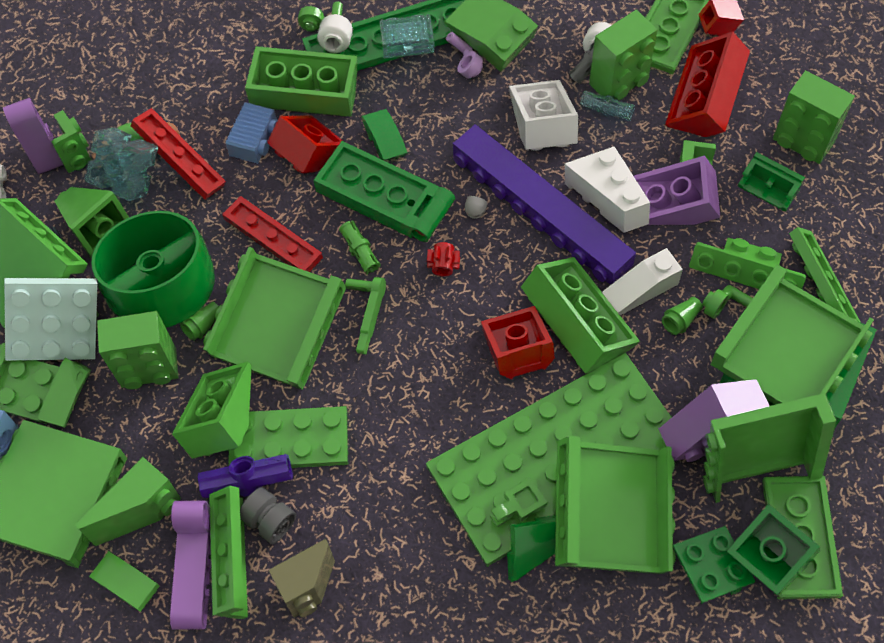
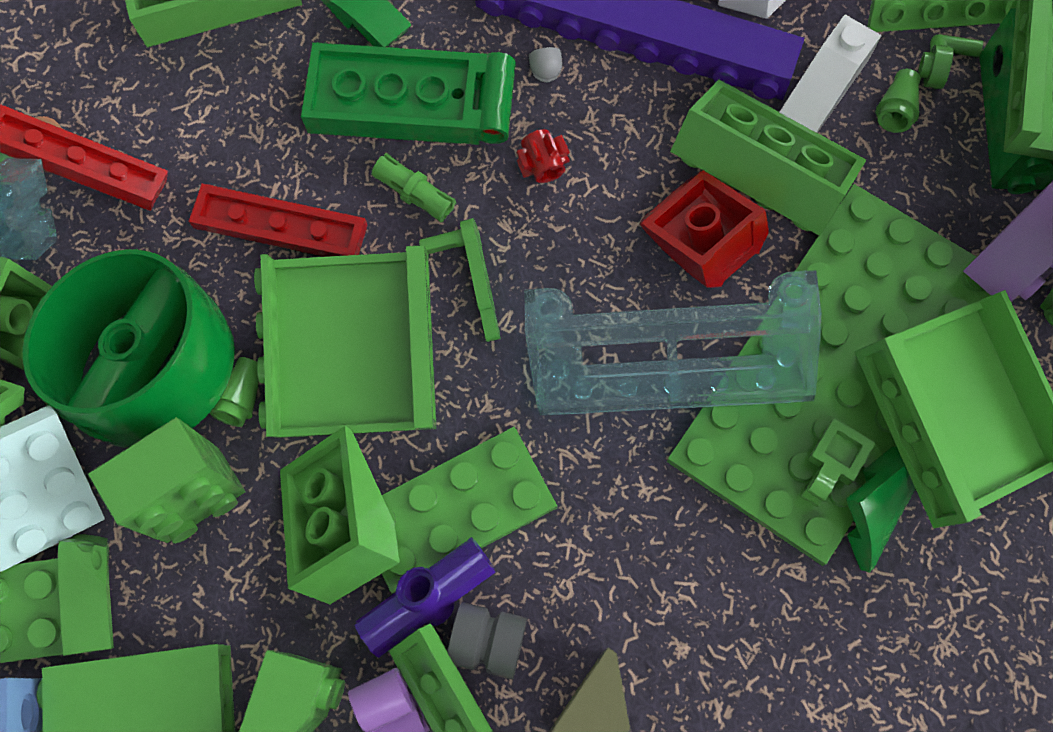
camera: 25 degrees left, 10 degrees up
medium blue brick [225,102,278,164] -> none
red slope [267,115,343,174] -> none
none -> clear light blue windscreen [525,270,822,416]

